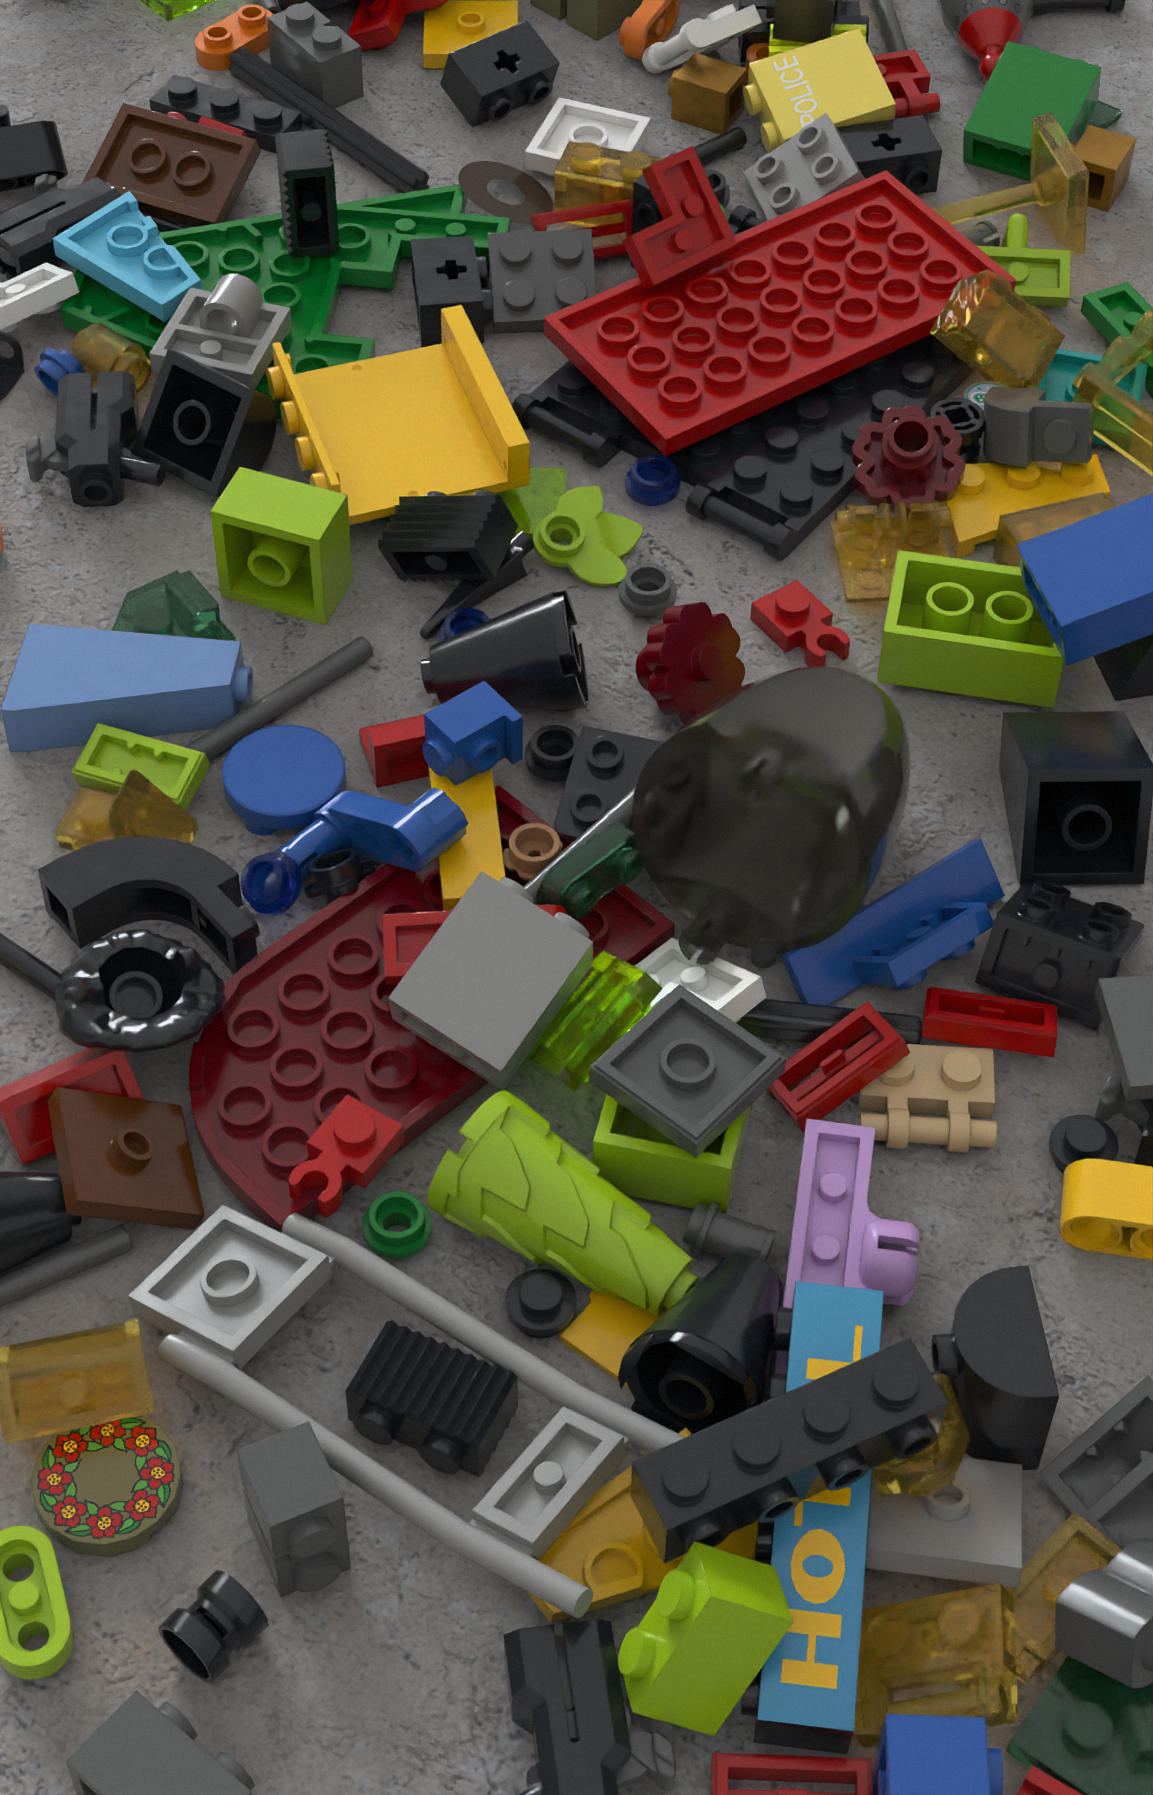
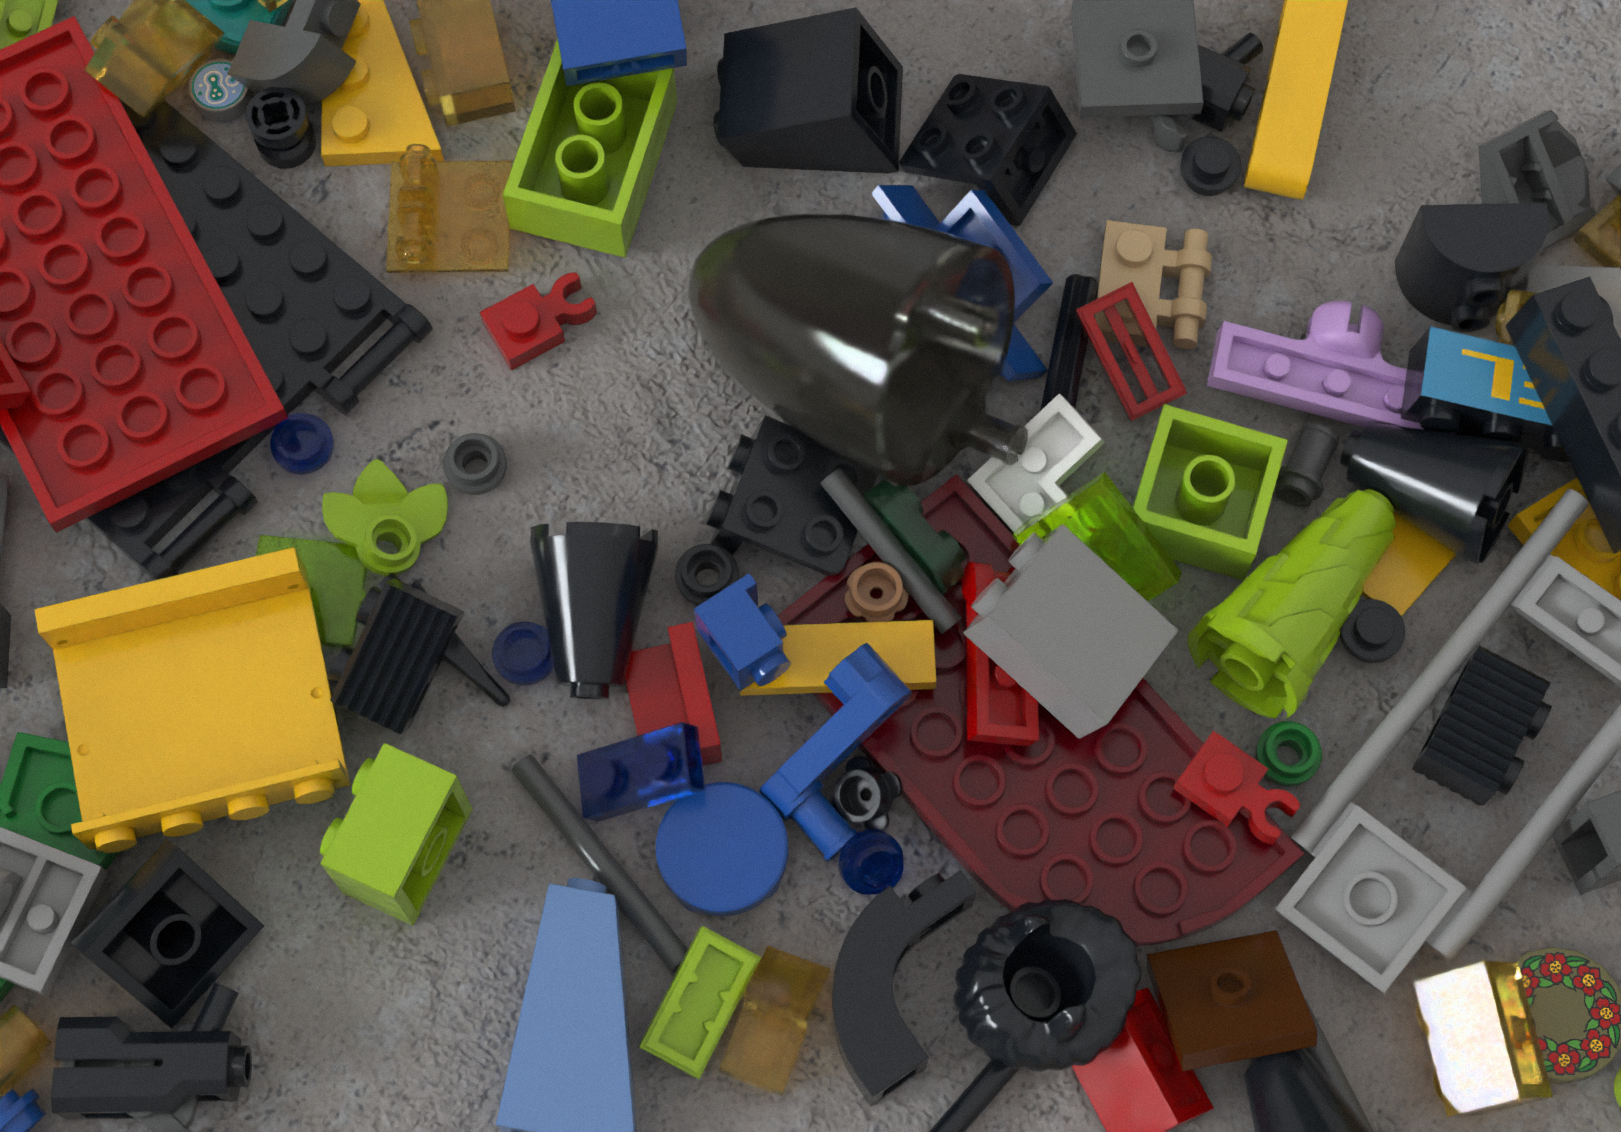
camera: 85 degrees left, 20 degrees up
clear green plate [112,570,236,641] -> none
dark grey plate [589,984,786,1158] -> none
dark red plant [636,602,745,726] -> none
dark red plant [851,405,966,518] -> none
red tile [921,987,1057,1057] -> none
none -> clear blue plate [577,722,705,822]

